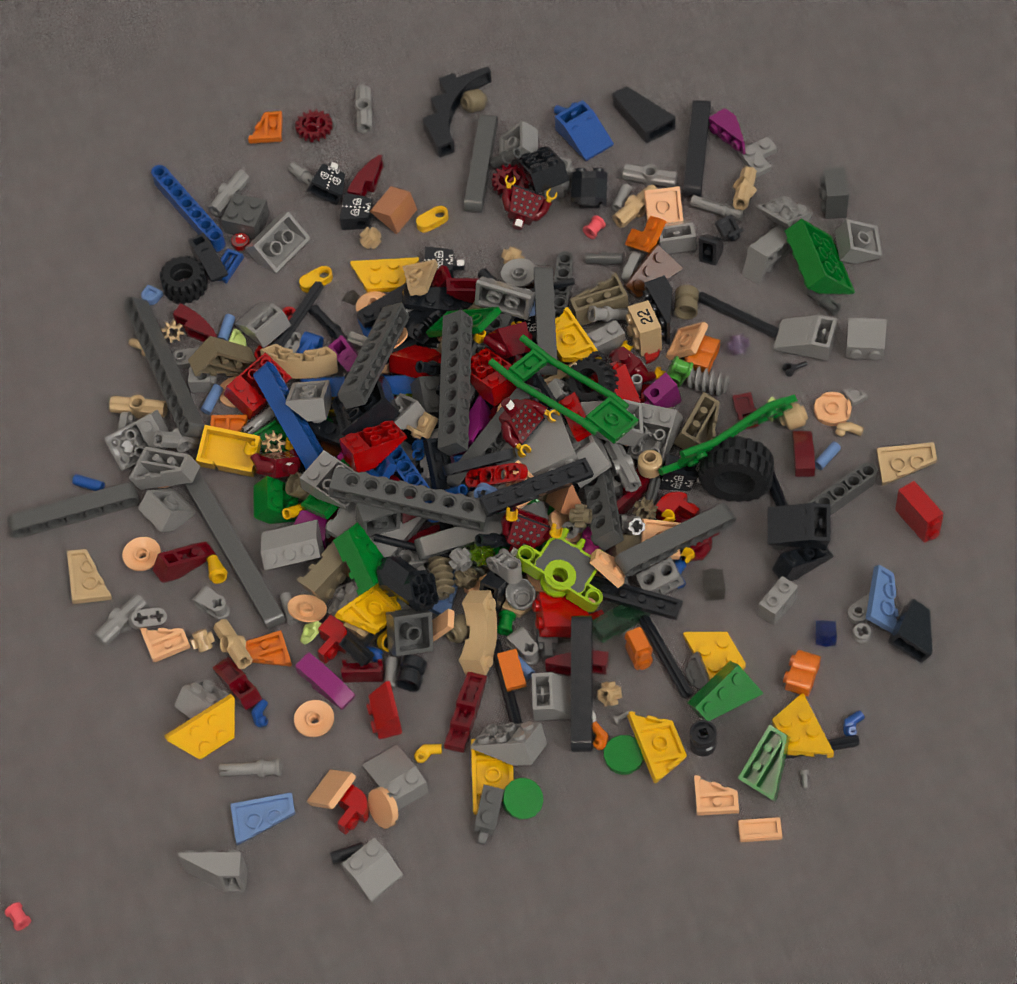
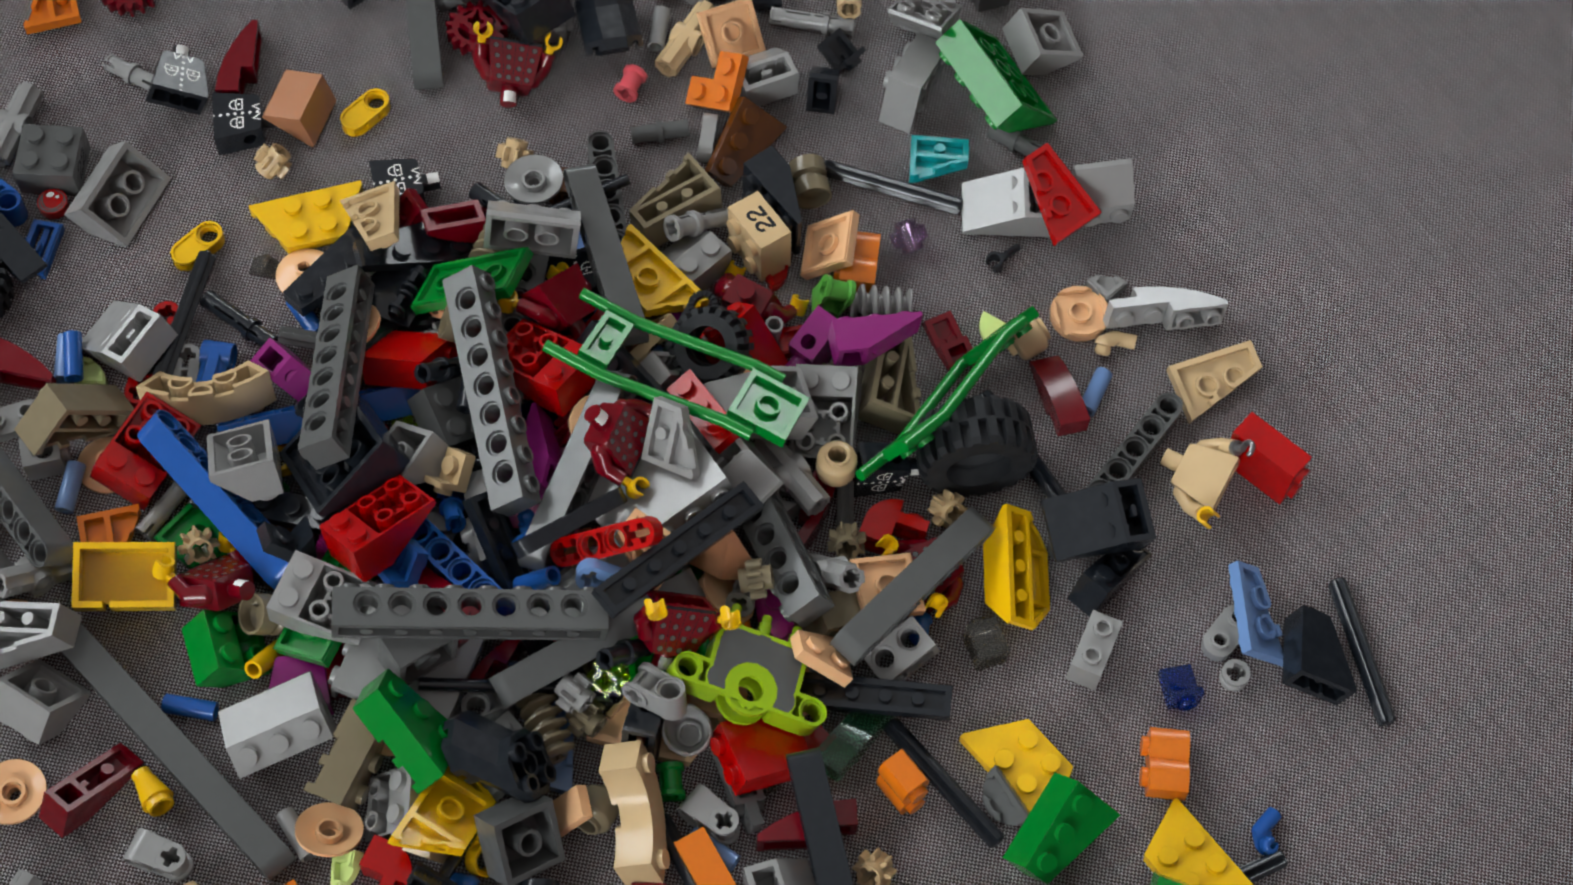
camera: 25 degrees left, 5 degrees up
none -> blue axle [63,330,84,383]
none -> blue axle [161,693,219,722]
none -> black slope [256,516,317,562]
none -> light grey wing [641,396,700,480]
none -> magenta slope [828,311,923,366]
none -> teal wing [909,135,969,183]
none -> tan gear [927,489,968,529]
none -> yellow wedge [983,503,1050,630]
none -> red wing [1022,142,1102,247]
none -> light grey slope [1103,286,1228,331]
none -> tan torso [1160,438,1256,530]
none -> black axle [1328,577,1396,727]

